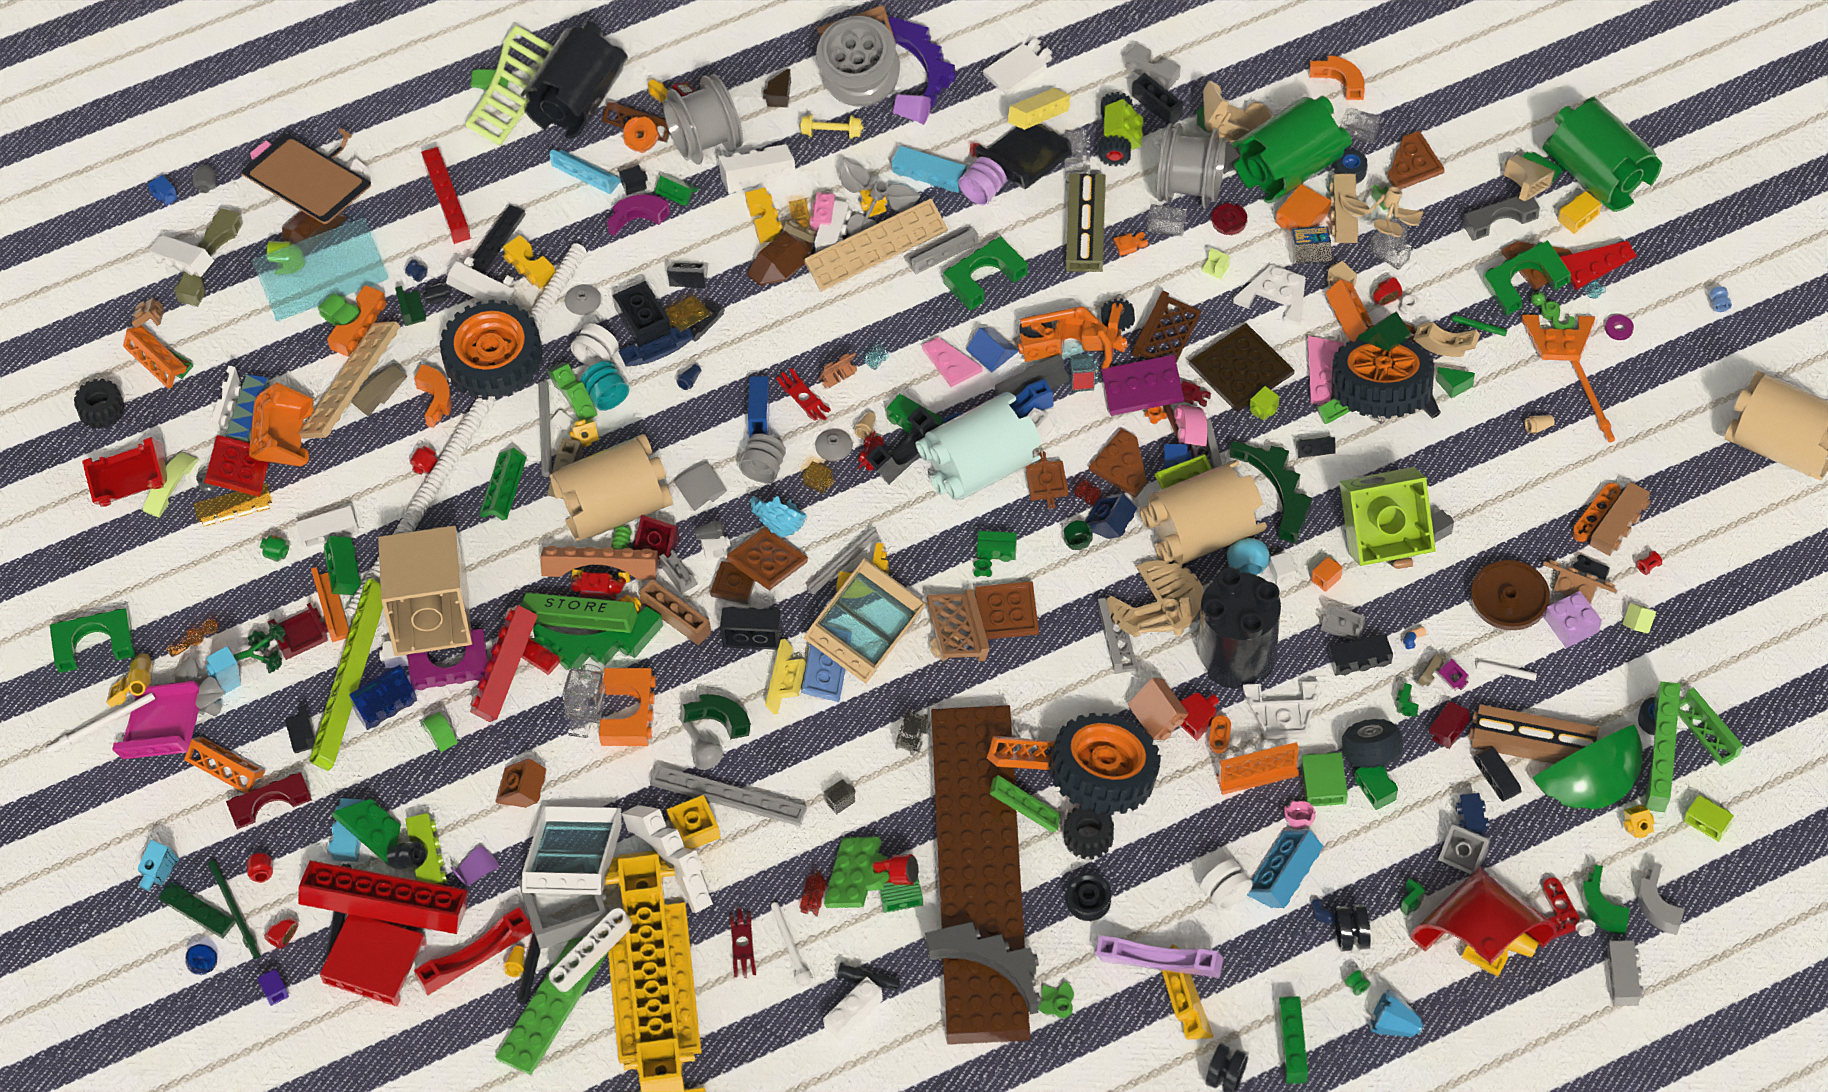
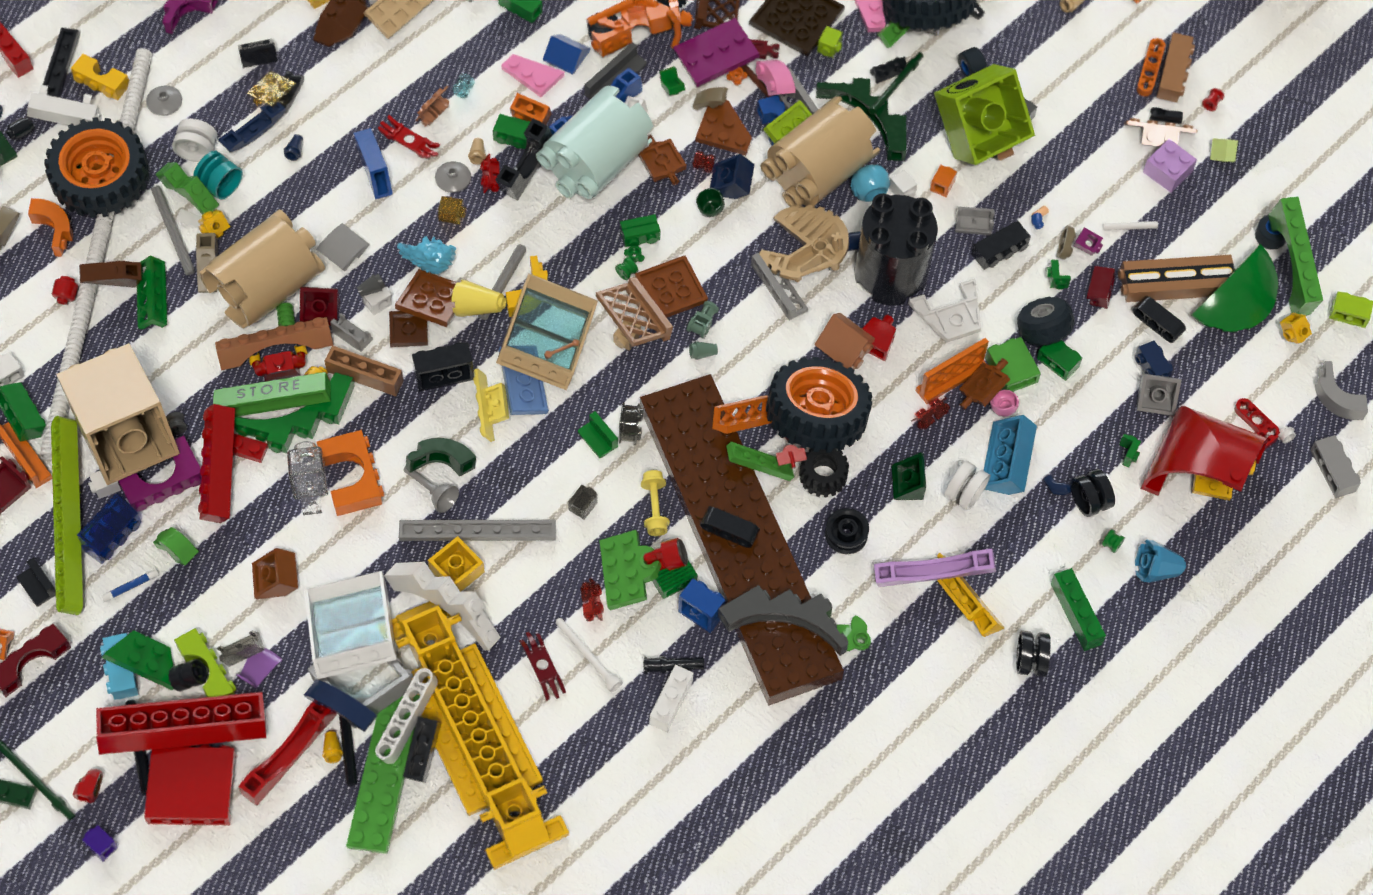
camera: 25 degrees left, 5 degrees up
clear blue piece [185,944,218,976] -> none
red head [246,853,273,883] -> none
black brick [612,281,671,347] -> none
light grey wheel [739,434,786,483] -> none
clear light blue brick [1070,354,1098,392] -> none
orange plate [1209,715,1231,754] -> none
reddish brown dish [1471,560,1550,631] -> none
green arch [1581,865,1630,935] -> none
bright green fence [1678,687,1743,766] -> none
none -> reddish brown slope [79,261,141,288]
none -> blue bar [101,569,159,602]
none -> dark grey wheel [166,412,187,435]
none -> clear smoke hinge [217,630,265,667]
none -> dark blue slope [304,680,377,732]
none -> black brick [403,717,441,783]
none -> light yellow cone [452,279,506,317]
none -> orange brick [510,93,551,125]
none -> nougat hinge [544,339,579,359]
none -> green panel [578,411,618,458]
none -> green wheel [615,257,638,281]
none -> light yellow piece [641,470,670,536]
none -> green bracket [659,66,686,96]
none -> blue brick [678,579,725,633]
none -> sand green connector [686,301,719,339]
none -> sand green cone [689,341,718,360]
none -> dark tan slope [692,87,728,111]
none -> black beam [700,507,760,548]
none -> piece [776,445,807,469]
none -> dark green bar [869,52,924,115]
none -> dark green slope [891,452,926,500]
none -> clear red hinge [911,397,950,430]
none -> black wheel [958,47,988,77]
none -> dark orange plate [959,358,1010,410]

